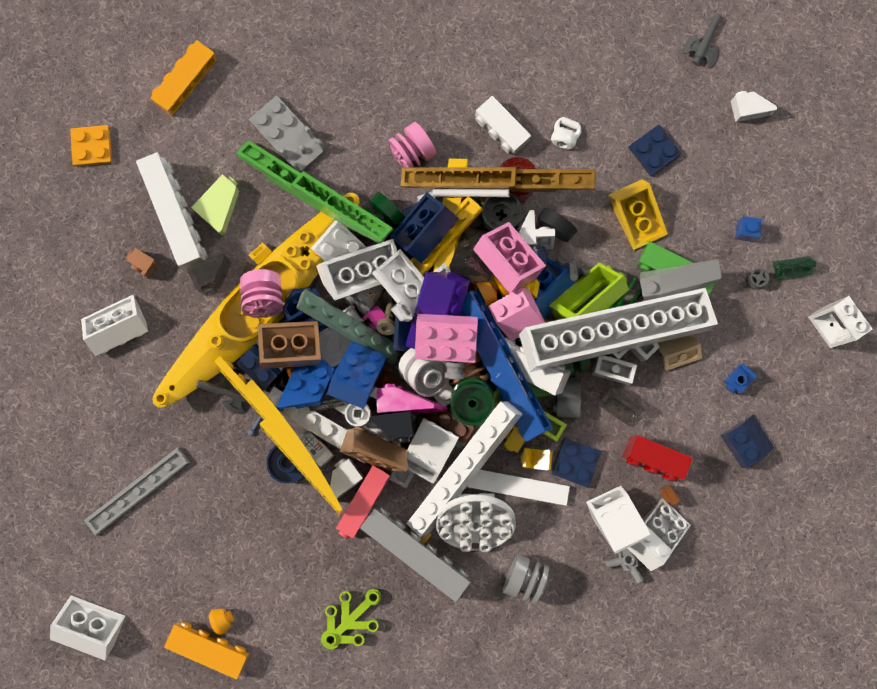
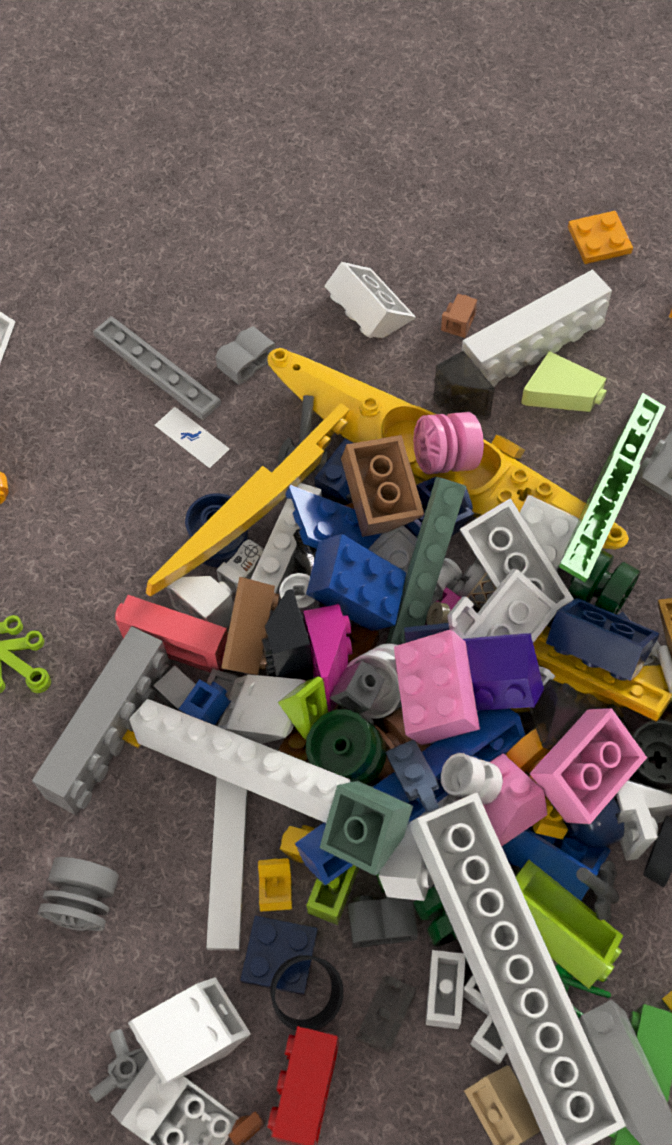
camera: 85 degrees right, 20 degrees down
white bracket [436,493,516,552] -> none
light grey wheel [445,361,465,379] -> none
none -> light grey brick [153,666,196,713]
none -> white sticker [155,407,229,468]
none -> blue brick [179,679,231,725]
none -> light grey brick [215,326,276,385]
none -> black tyre [270,955,344,1031]
none -> lime slope [278,676,328,740]
none -> sand green slope [320,781,413,875]
none -> dark grey brick [330,661,385,714]
none -> sand blue hinge [385,740,439,813]
none -> white wheel [441,753,503,804]

